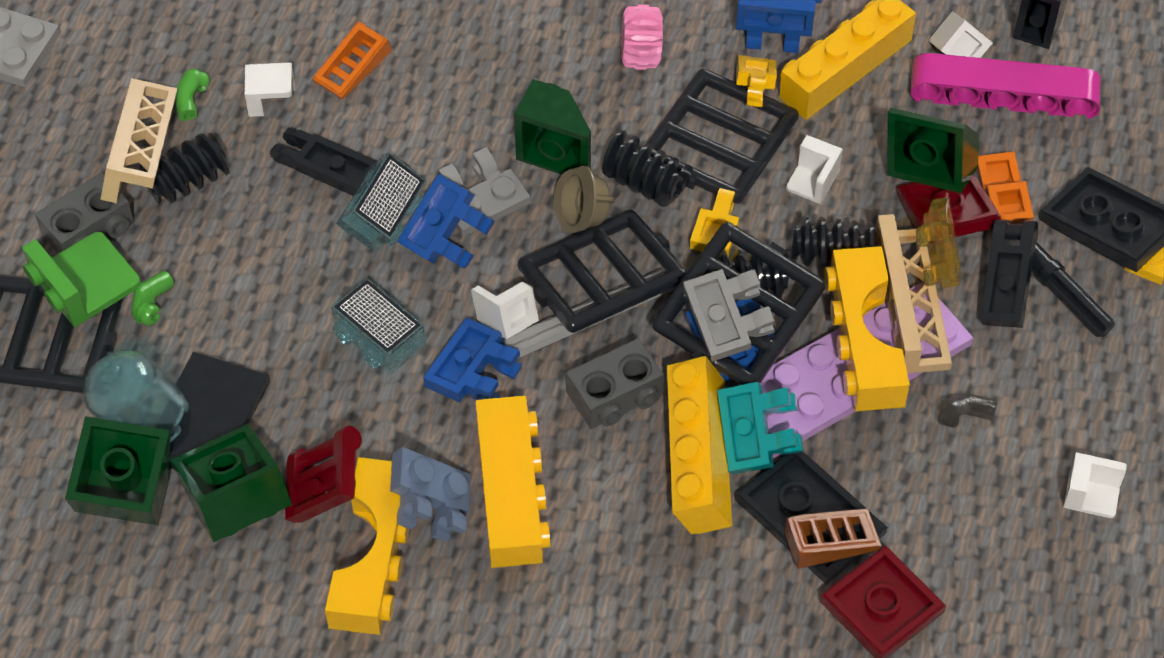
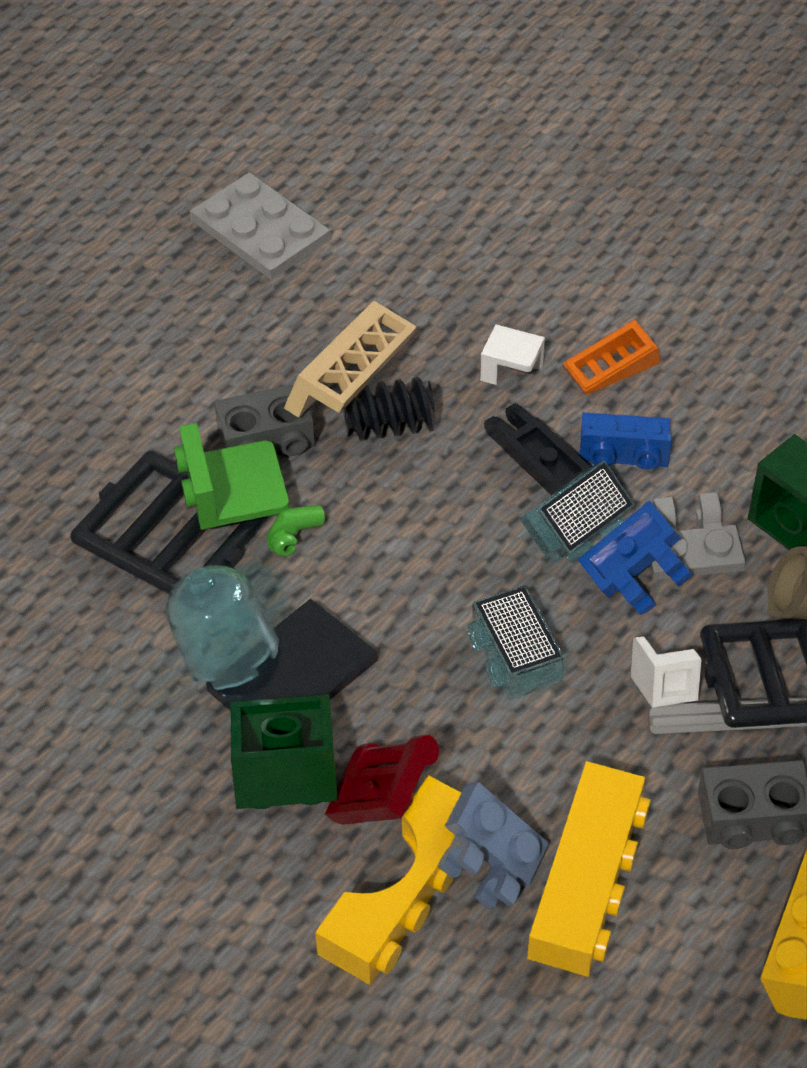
camera: 25 degrees right, 5 degrees down
dark green slope [65,416,171,526] -> none
bright green arm [175,68,209,121] -> none
blue plate [423,317,522,403] -> none
none -> blue bracket [579,412,672,469]

